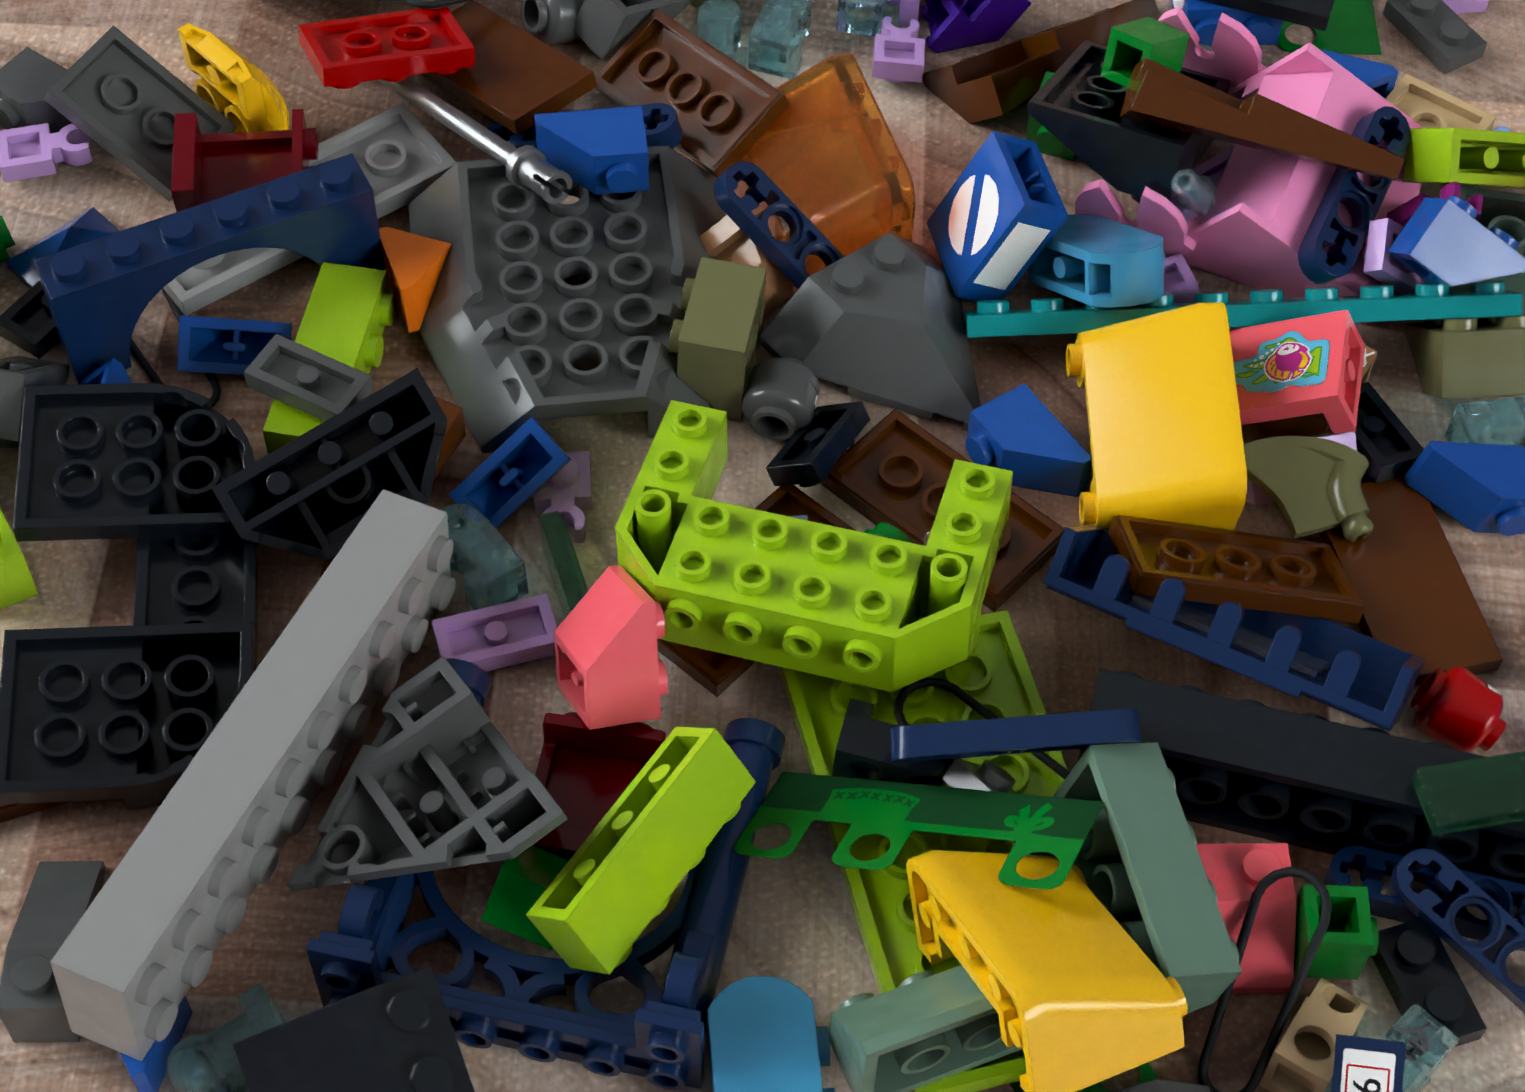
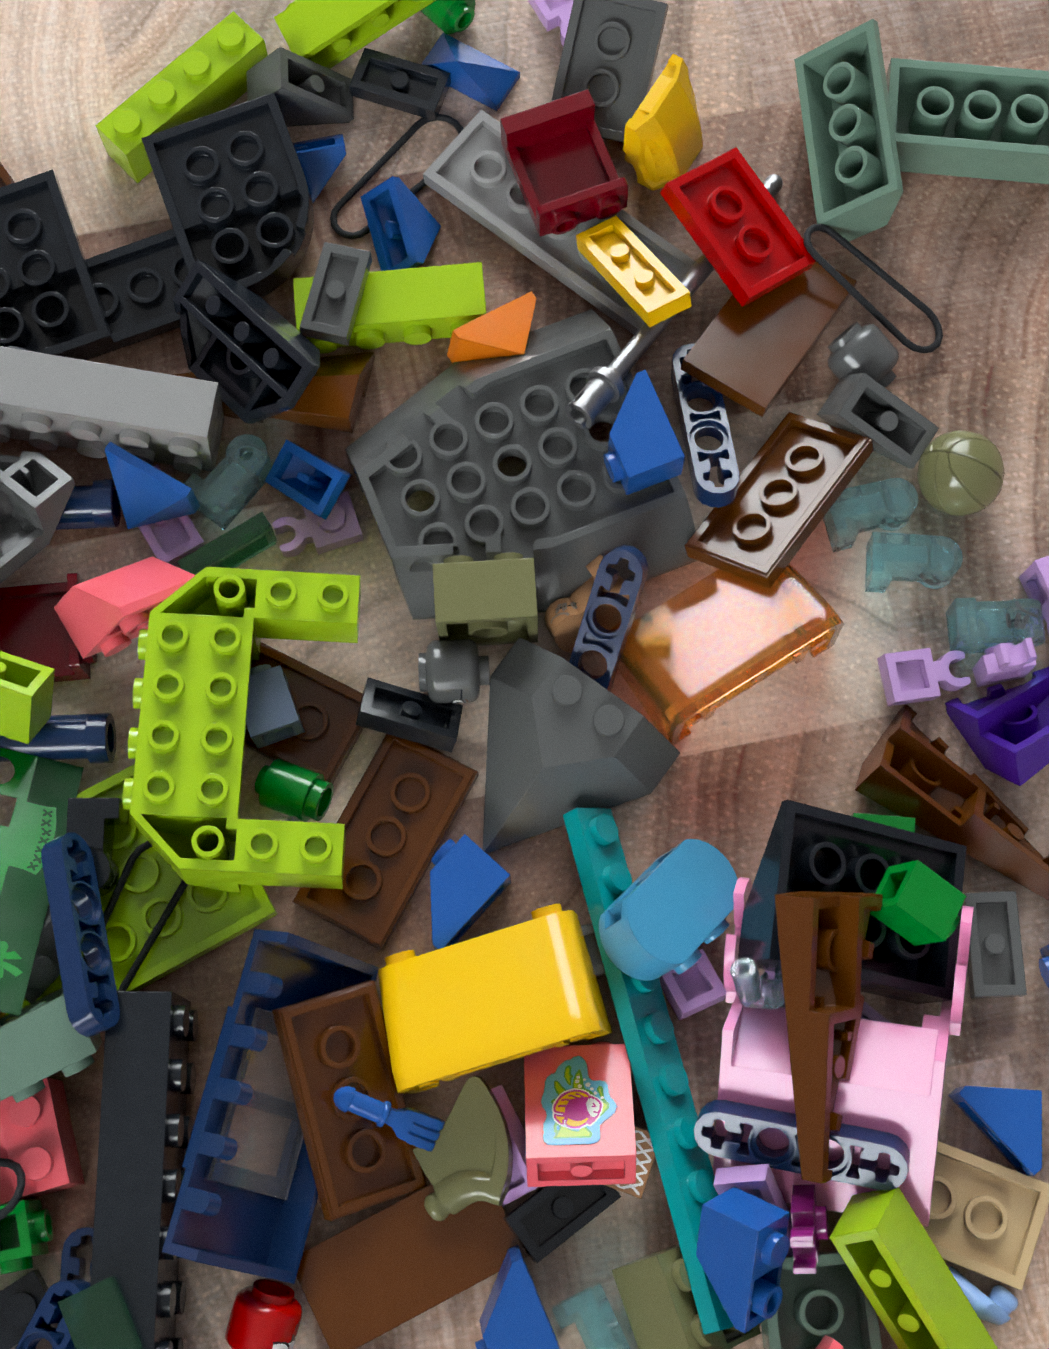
camera: 80 degrees right, 20 degrees up
dark blue arch [34,153,385,385] -> none
blue brick [926,131,1069,302] -> none
none -> blue slope [104,442,201,529]
none -> blue piece [333,1086,445,1151]
none -> yellow plate [576,216,692,327]

